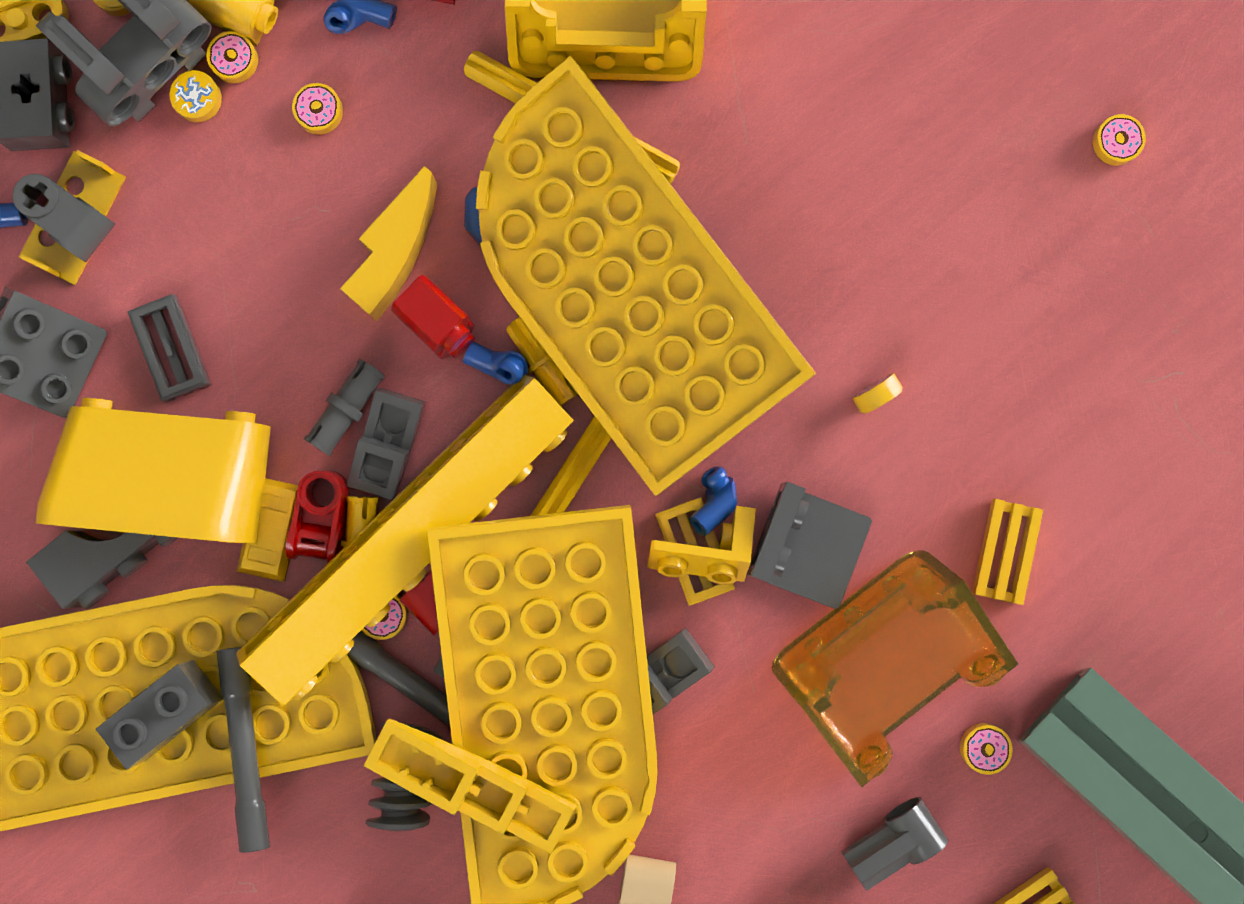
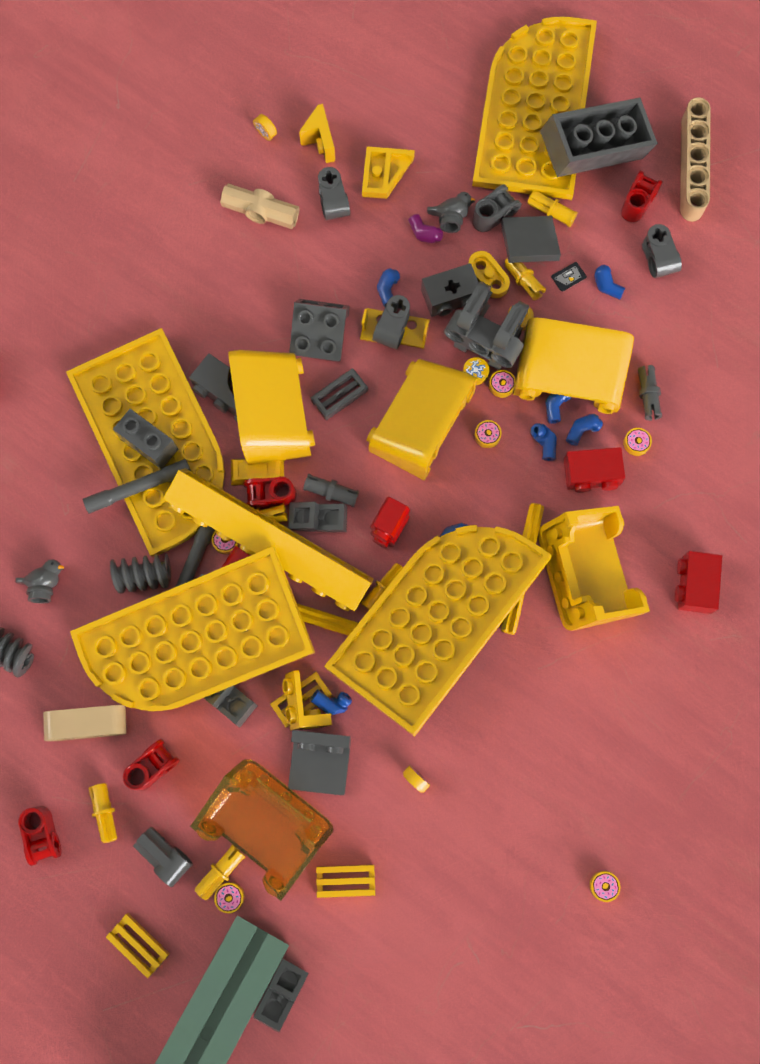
camera: 80 degrees right, 10 degrees down
yellow slope [340,166,437,321] -> none
yellow slope [363,719,577,854] -> none
blue arm [463,341,528,385] -> none
none -> red piece [123,739,180,791]
none -> yellow axle [195,844,246,900]
none -> dark grey slope [253,959,309,1033]
none -> yellow windscreen [366,359,477,481]

